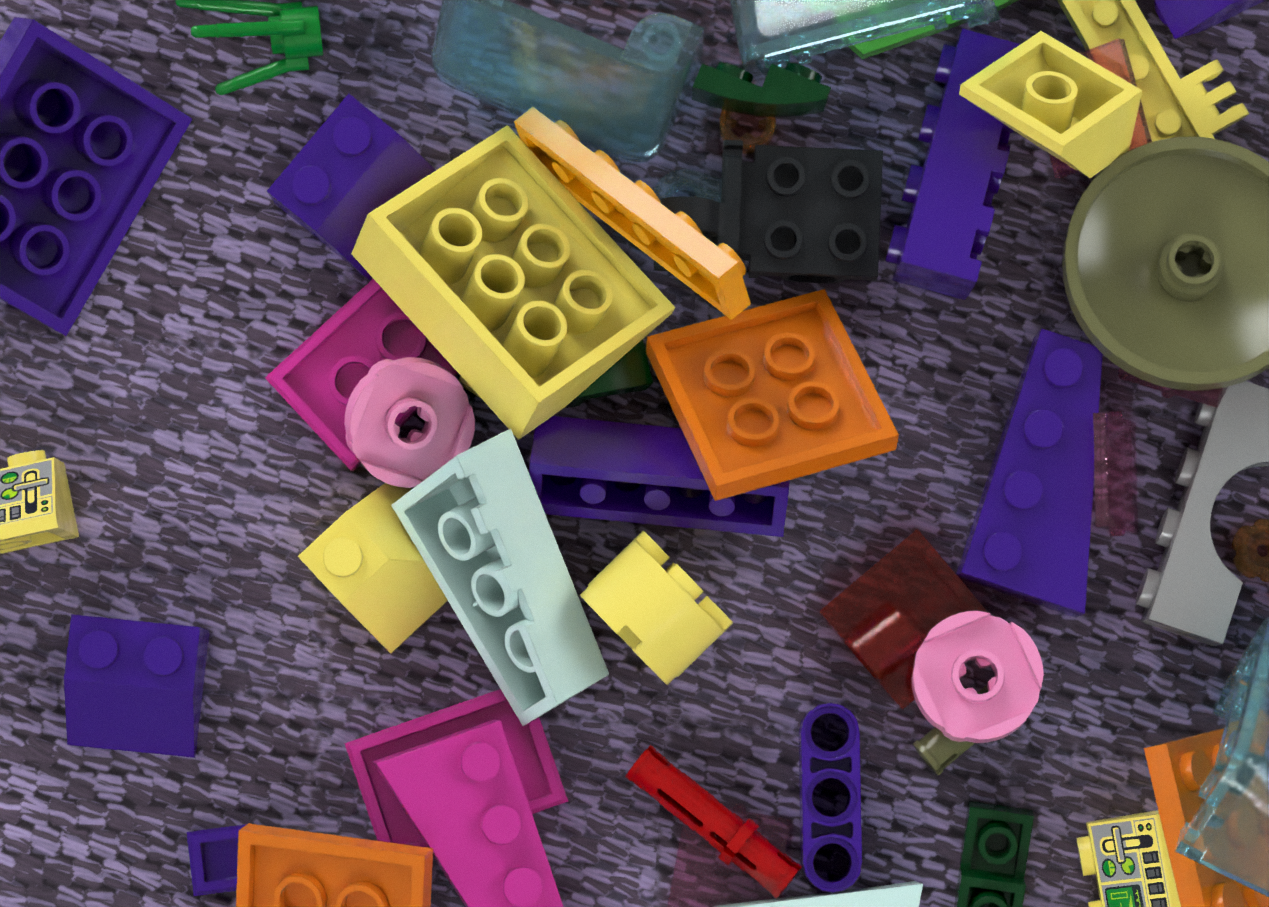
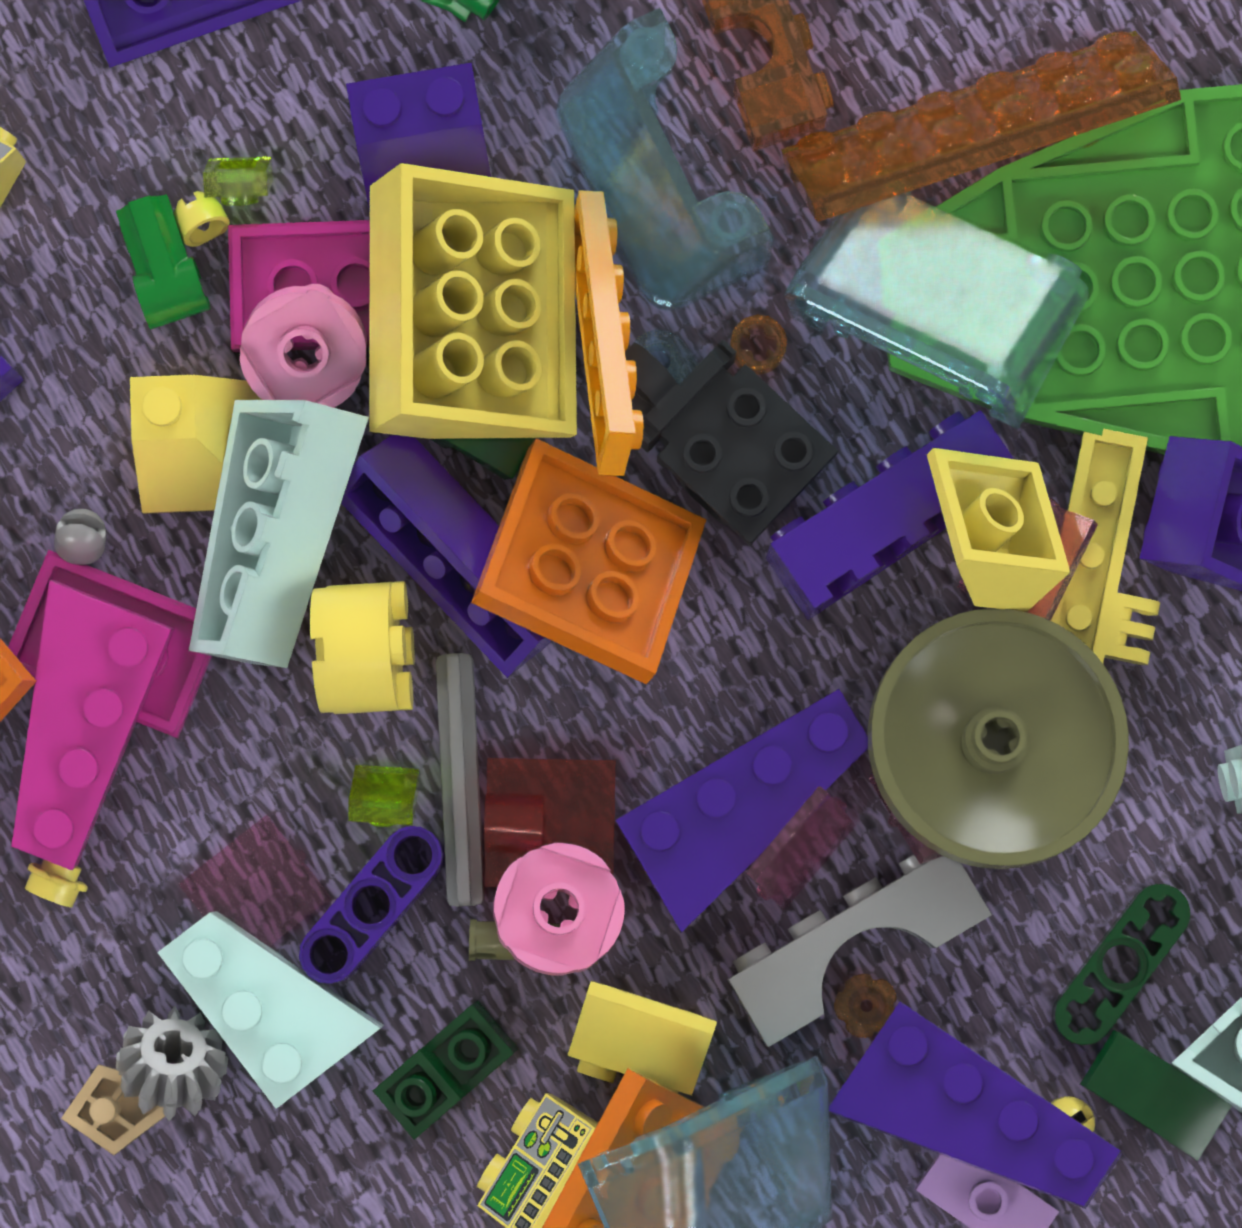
camera: 40 degrees right, 0 degrees up
red pin [625,745,802,899] -> none
dark green slope [692,62,831,117] -> none
none -> light grey hinge [54,509,107,565]
none -> green piece [116,194,211,330]
none -> light yellow hinge [174,191,230,247]
none -> clear neon green plate [203,157,273,206]
none -> clear neon green plate [348,765,419,827]
none -> light grey axle [435,653,485,907]
none -> light yellow slope [568,980,717,1096]

